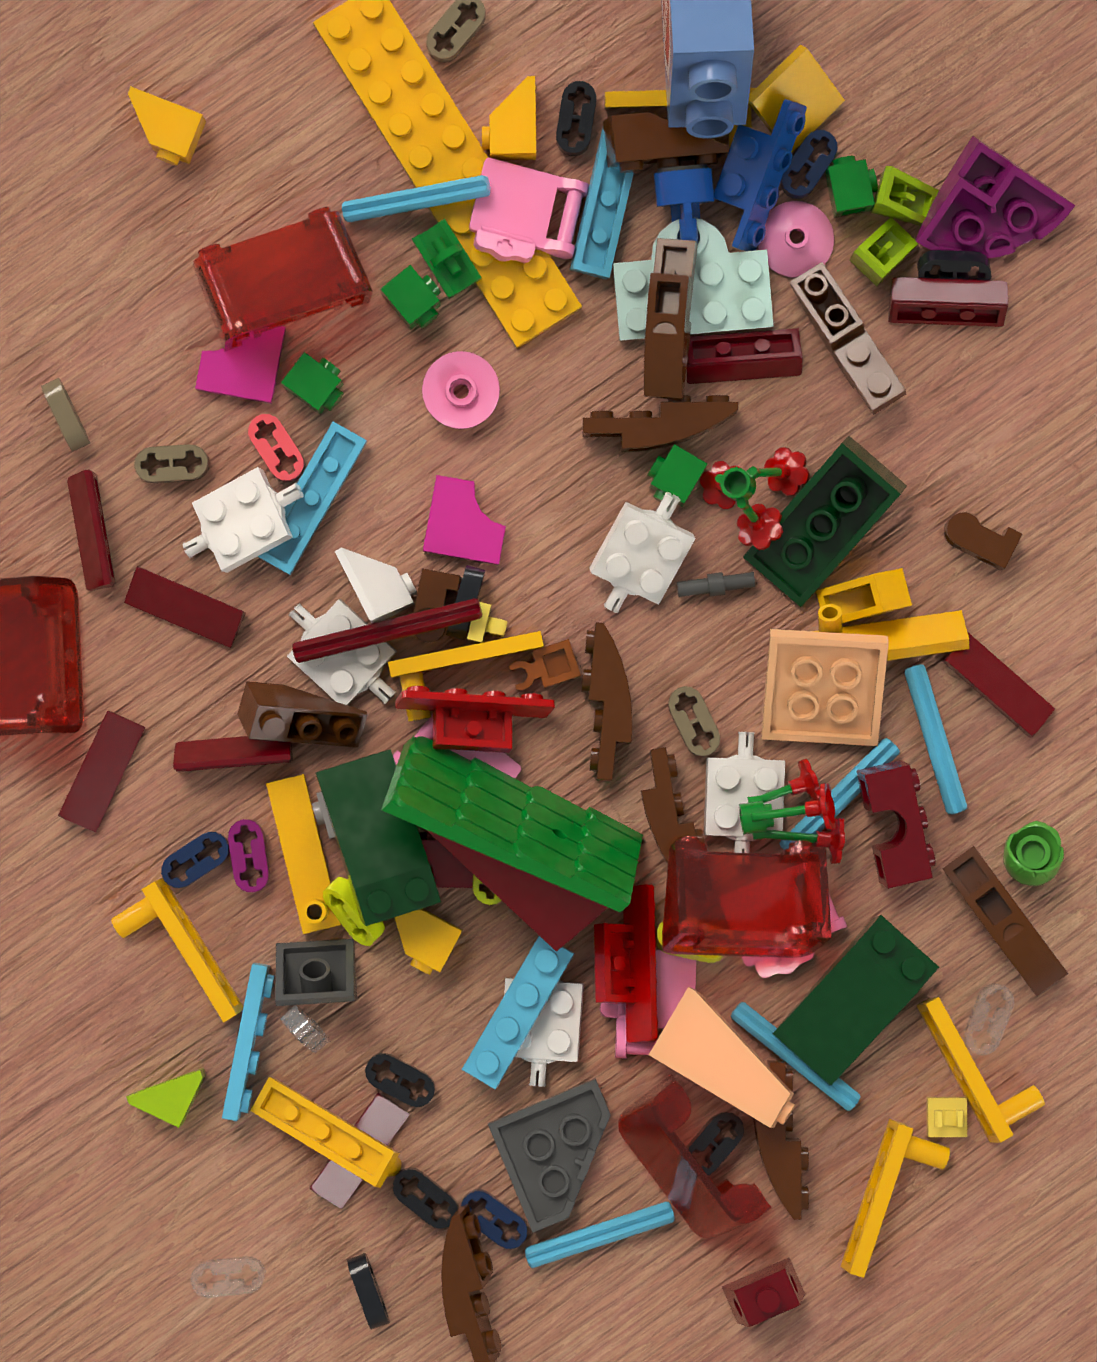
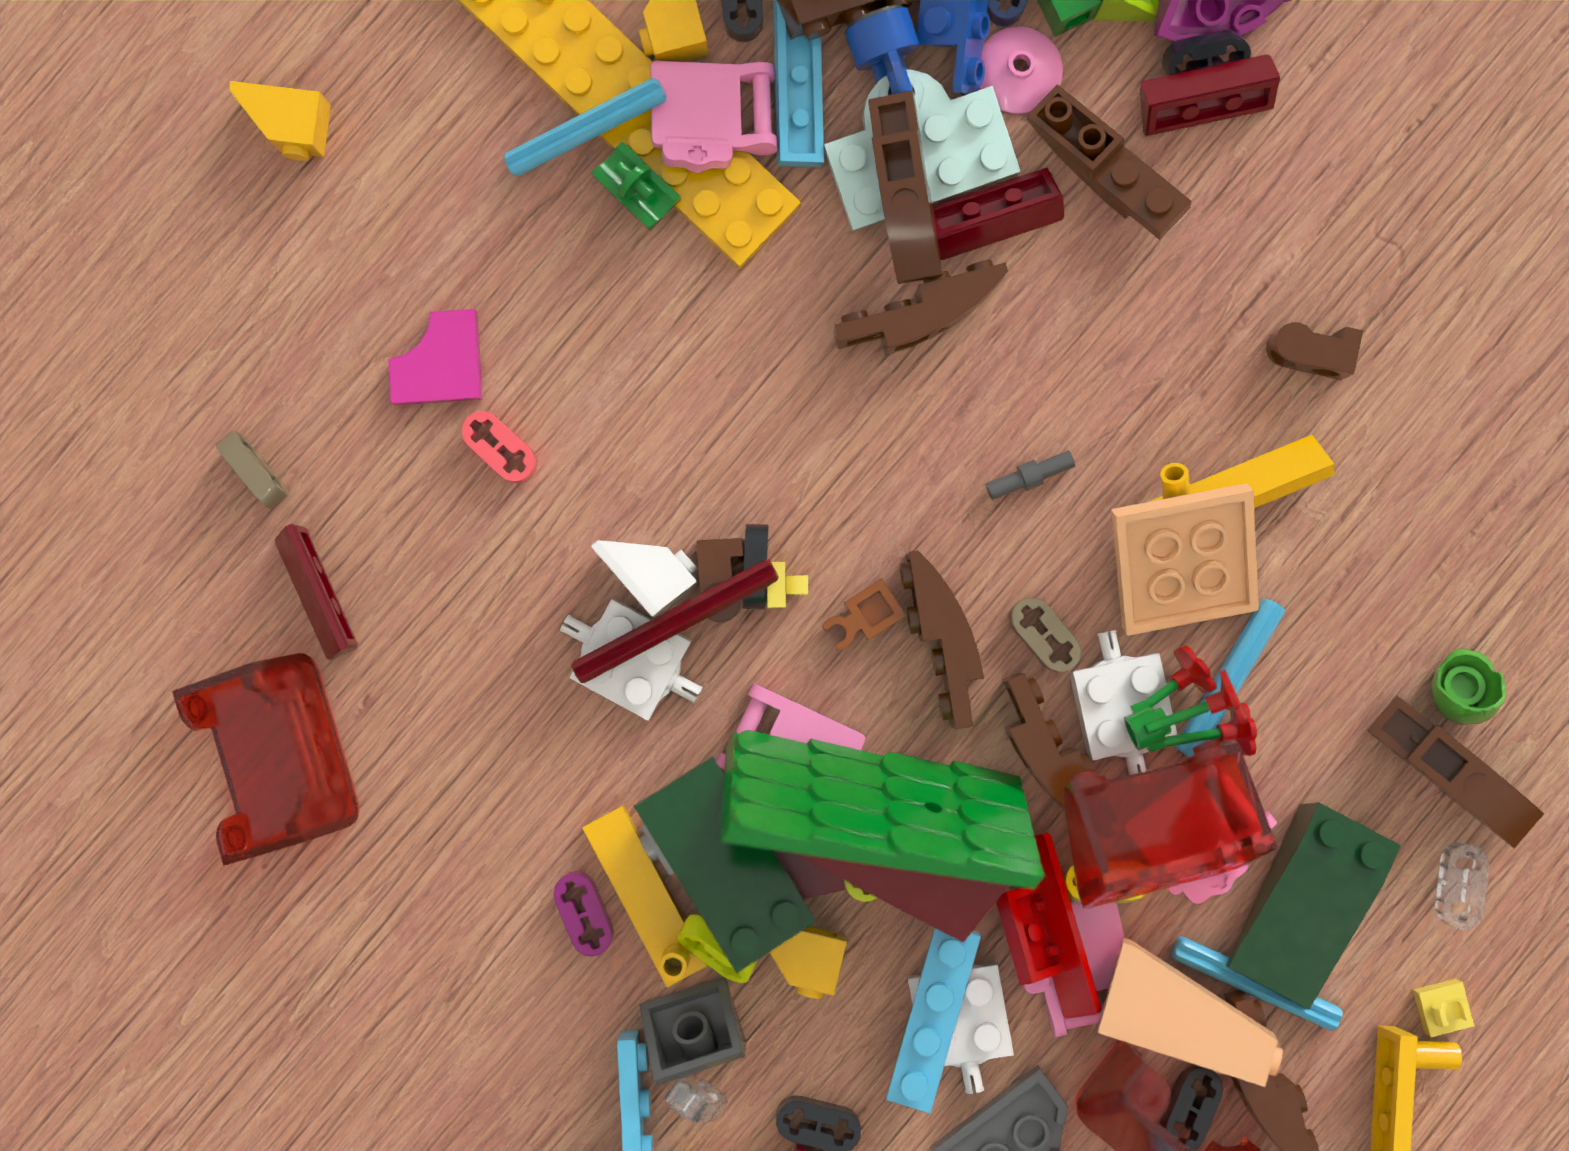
camera: 10 degrees left, 0 degrees up
dark red slope [58,710,146,832] -> none
yellow piece [111,878,244,1022] -> none
dark red slope [124,566,246,648] -> none
dark tan beam [134,444,209,483] -> none
dark blue beam [161,832,230,888] -> none
dark red slope [173,736,293,772] -> none
white plate [182,467,304,573] -> none
clear red windscreen [193,207,373,352] -> none
reddish brown slope [237,681,368,747] -> none
medium azure plate [258,421,367,576] -> none
green brick [281,352,344,415] -> none
green brick [380,265,441,330] -> none
yellow piece [388,631,544,722] -> none
red bracket [395,686,555,753] -> none
bright pink dish [422,351,500,429] -> none
dark pink tile [423,475,506,565] -> none
white plate [589,492,696,613] -> none
green brick [648,444,707,507] -> none
red plant [700,447,810,550] -> none
dark green slope [743,436,907,607] -> none
yellow slope [816,568,912,624] -> none
lime slope [849,217,919,286] -> none
dark red arch [856,760,936,889] -> none
medium azure axle [904,664,967,814] -> none
yellow piece [916,997,1045,1143] -> none
dark red slope [942,632,1055,738] -> none

